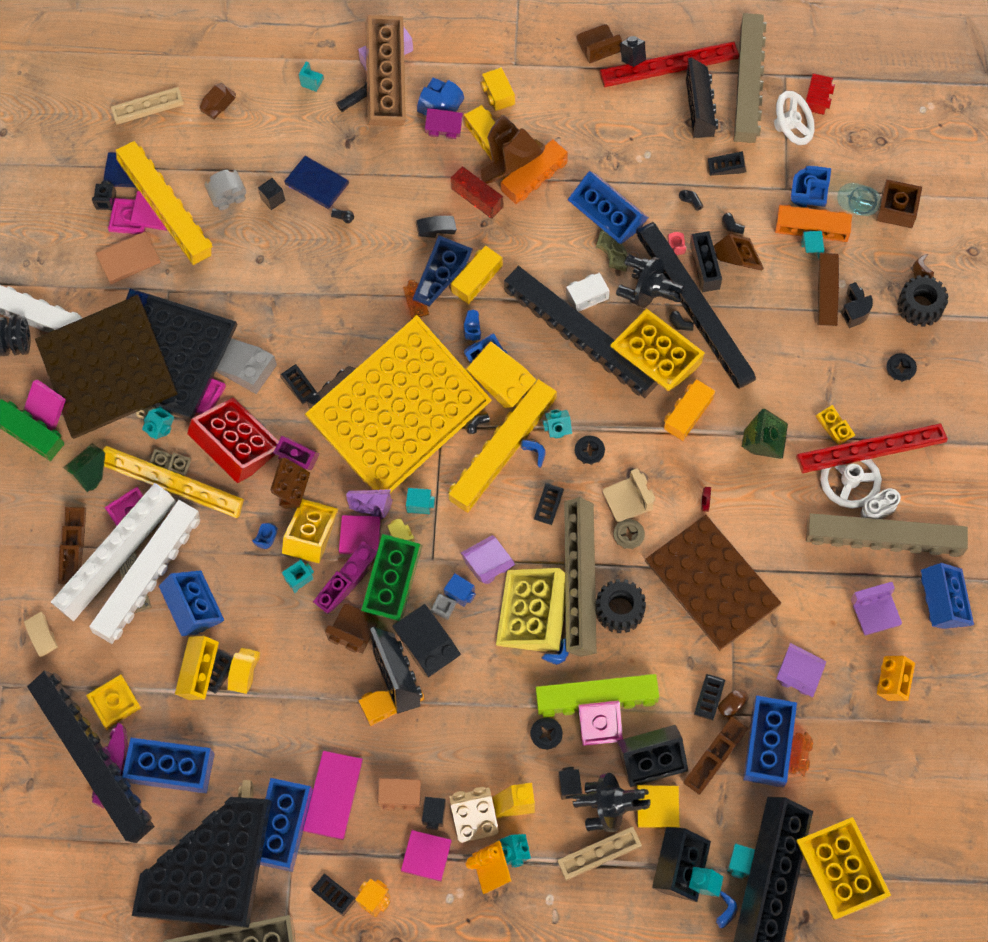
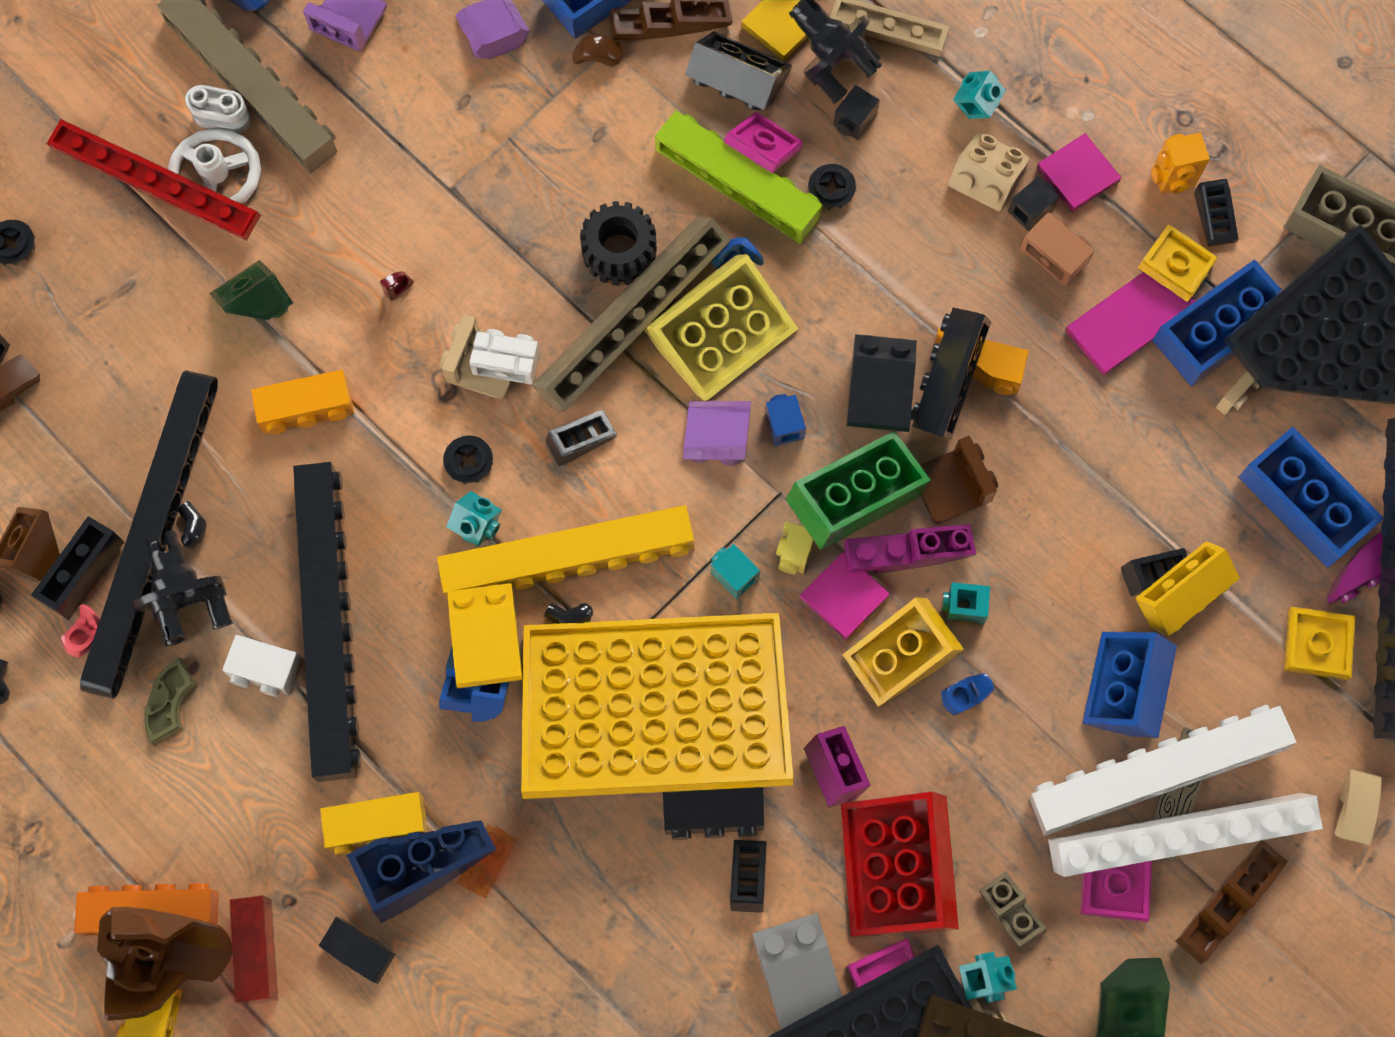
camera: 140 degrees left, 5 degrees up
yellow tile [100,446,244,518] -> none
yellow brick [228,648,260,694] -> none
reddish brown bracket [270,458,310,509] -> none
medium lavender slope [346,489,393,519] -> none
light grey tile [430,594,457,620] -> none
blue hair [463,310,481,341] -> none
light orange hinge [465,841,512,894] -> none
yellow slope [492,783,535,818] -> none
blue hair [521,440,546,468] -> none
blue slope [568,171,649,244] -> none
yellow slope [610,308,705,391] -> none
dark tan gear [614,519,645,550] -> none
reddish brown plate [645,515,781,651] -> none
black slope [694,674,726,721] -> none
yellow slope [815,405,855,445] -> none
none -> white brick [470,329,540,385]
none -> yellow tile [1137,224,1218,302]

